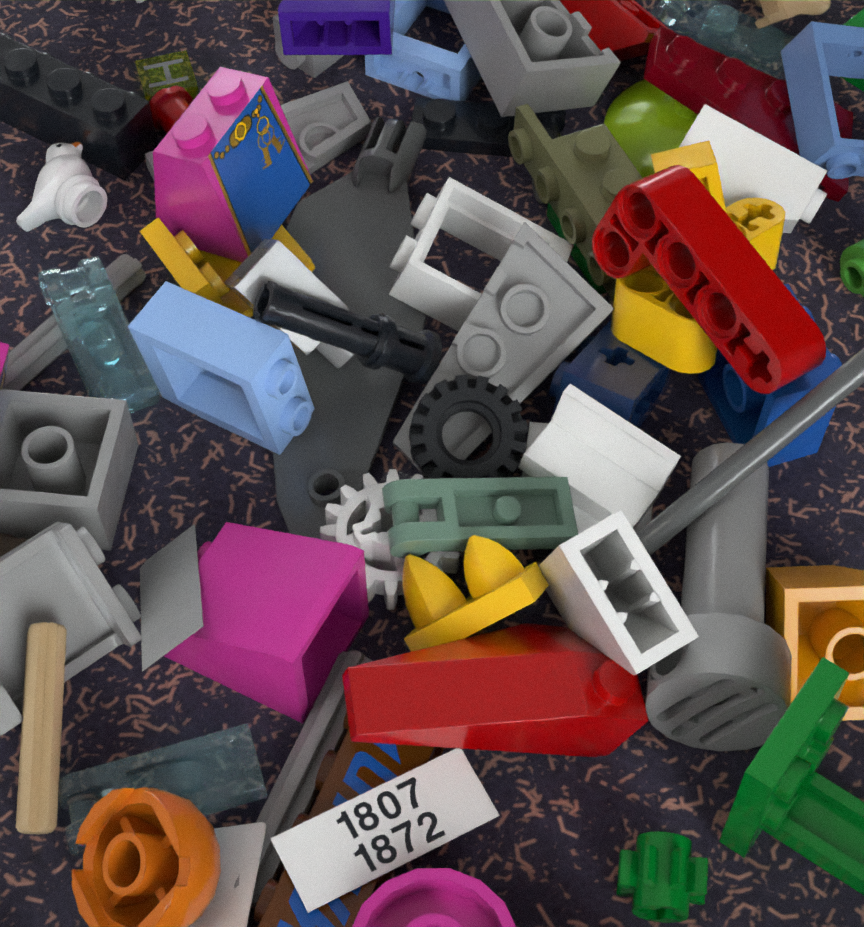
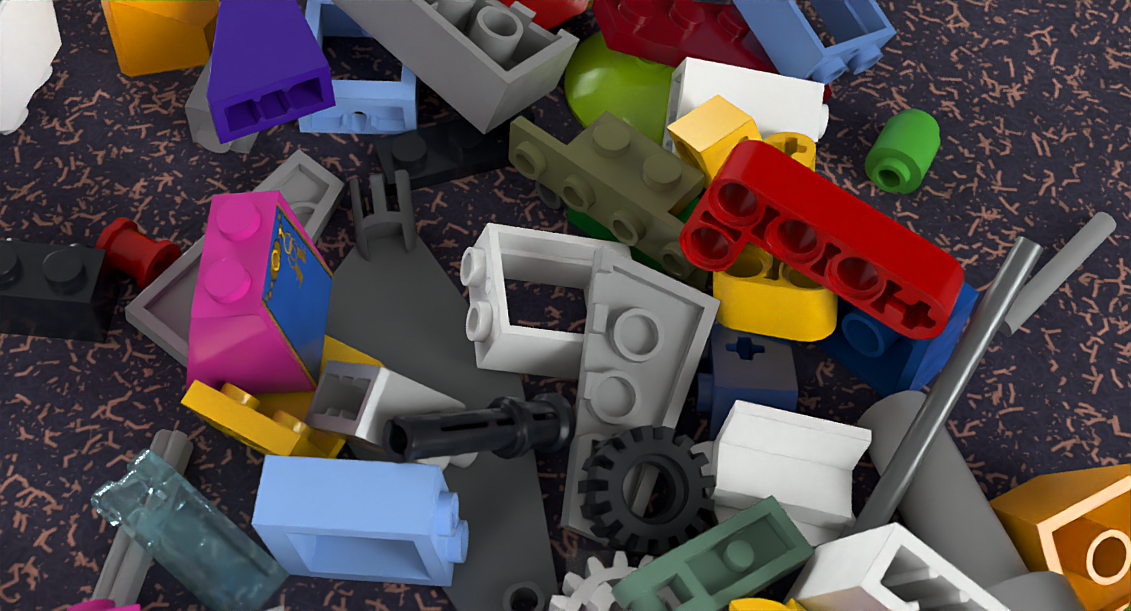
camera: 30 degrees left, 0 degrees up
white animal [16,142,107,232] -> none
clear neon green tile [135,50,199,101] -> none

